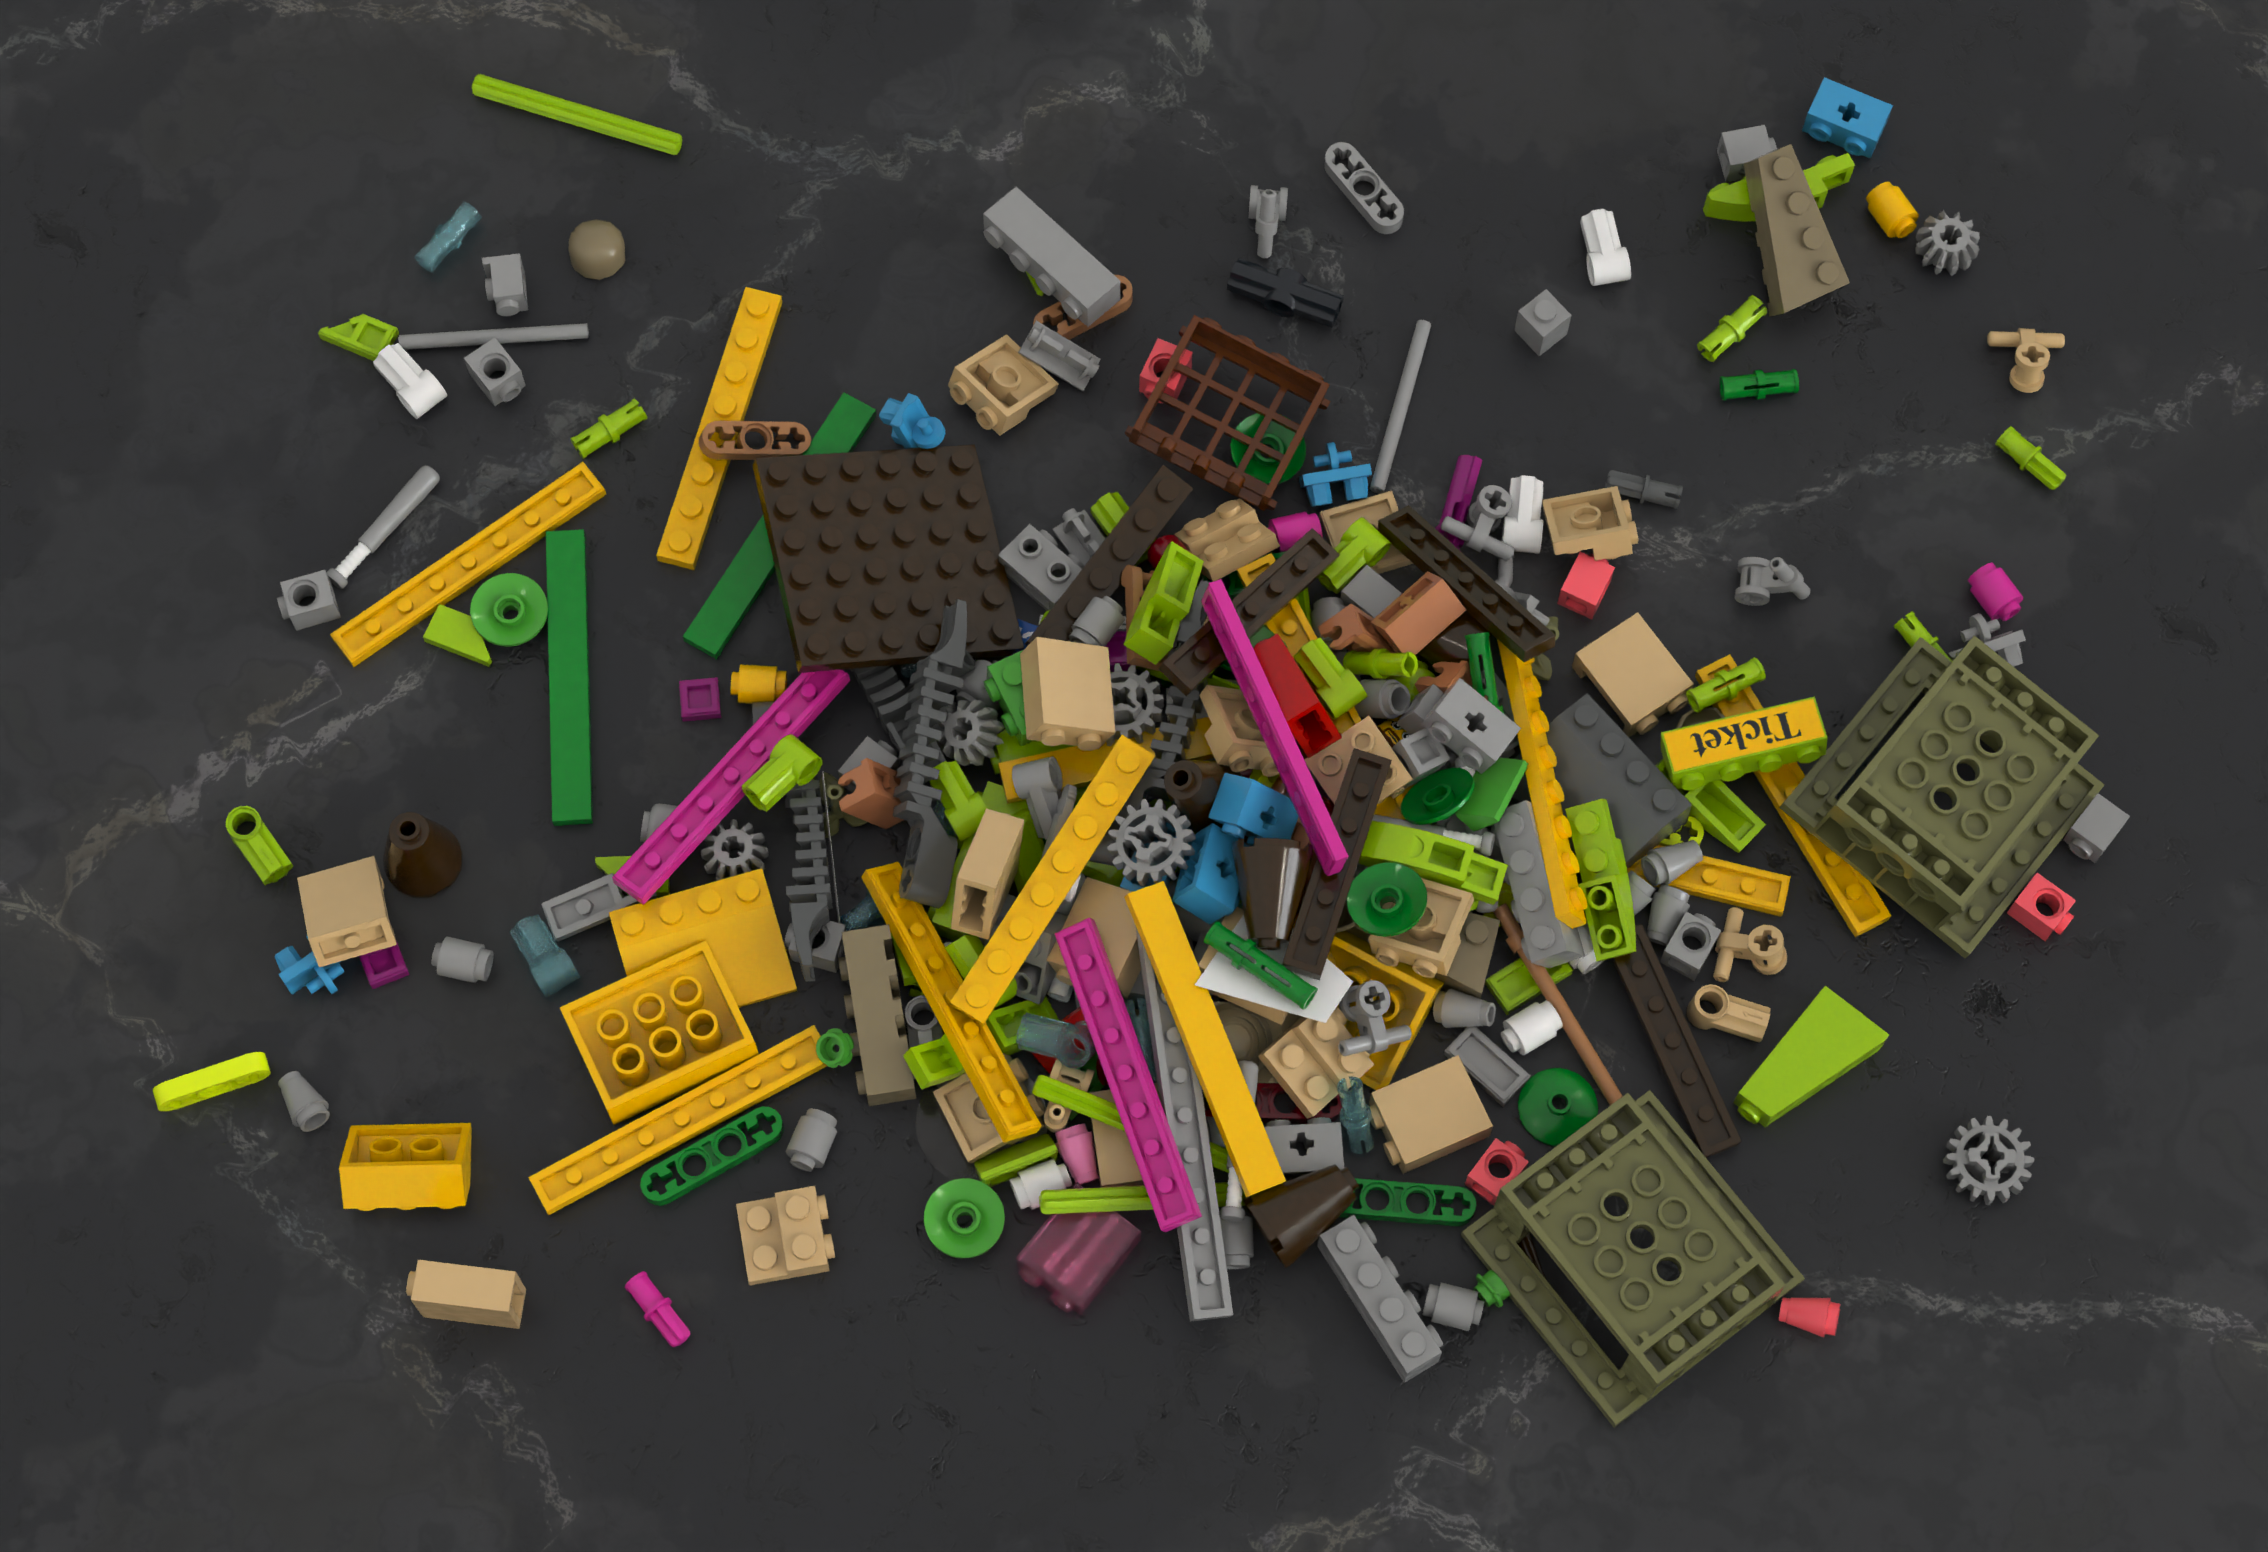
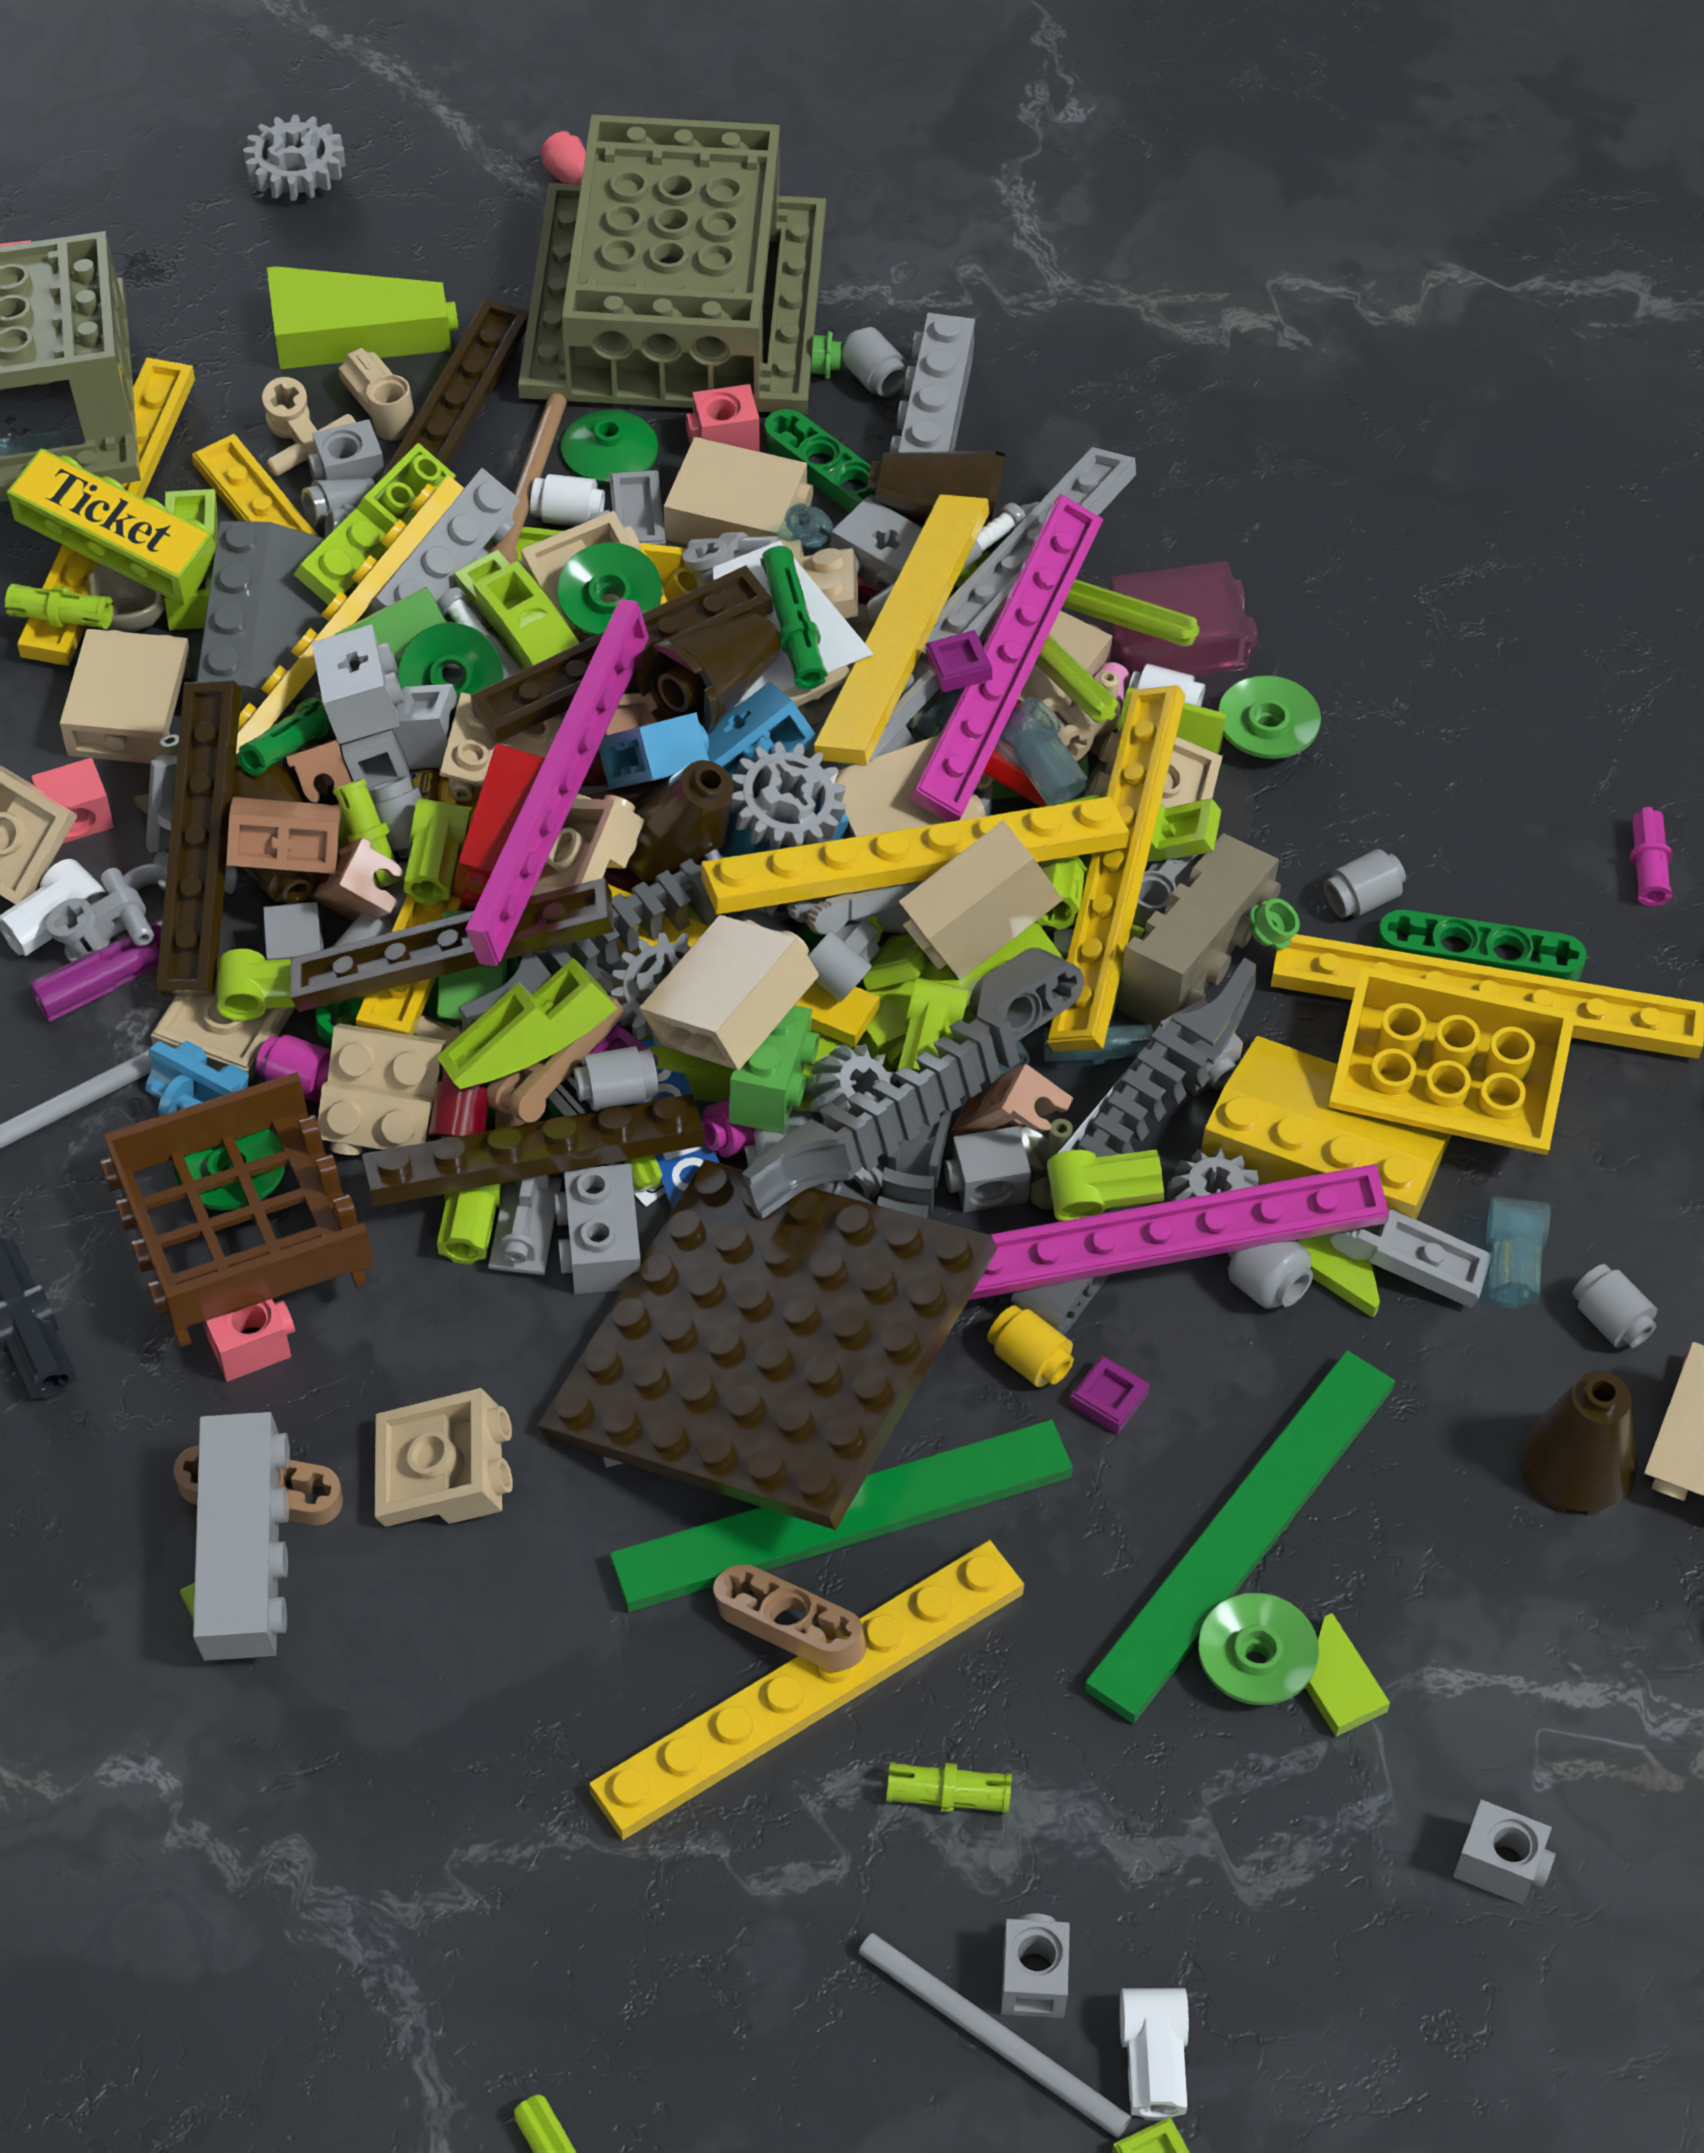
camera: 140 degrees left, 15 degrees down
light grey piece [327,465,440,589] -> none
yellow tile [330,462,606,667] -> none
light grey brick [482,253,528,316] -> none
dark tan hair [568,219,625,280] -> none
tan plate [736,1186,835,1285] -> none
dark azure hips [879,393,946,449] -> none
light grey hinge [1018,320,1101,391] -> none
light grey cone [1641,840,1703,886] -> none
none -> magenta tile [925,630,992,693]

